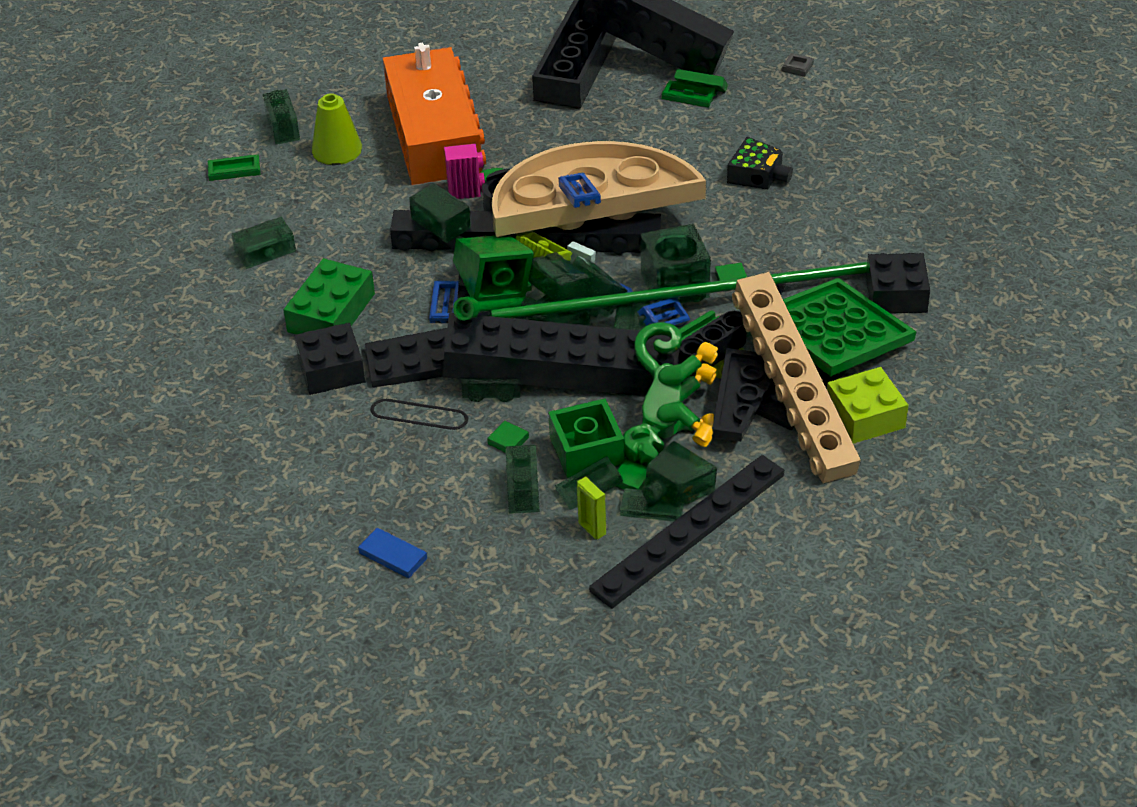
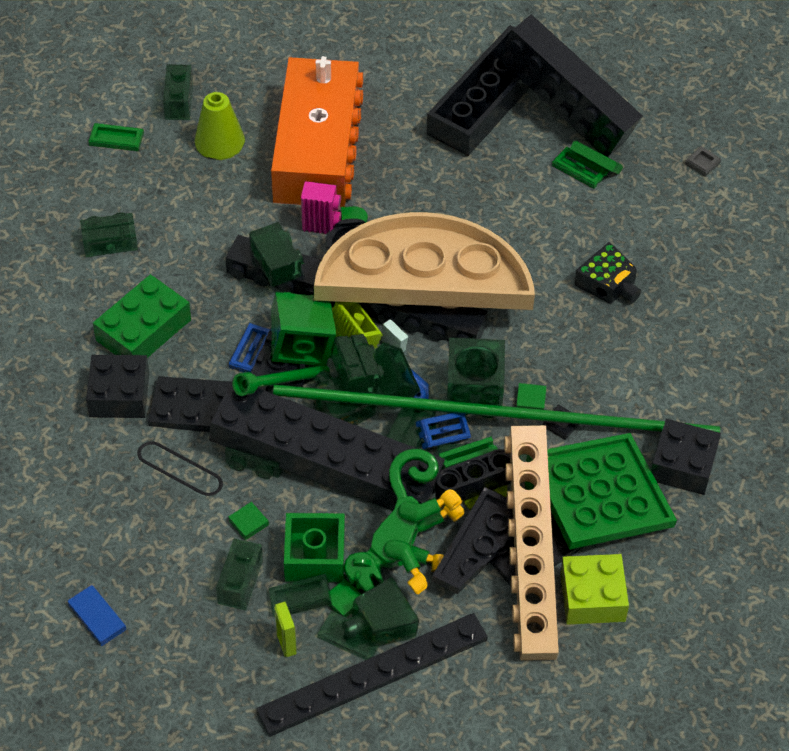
camera: 15 degrees right, 10 degrees up
blue tile [558,173,601,208] -> none

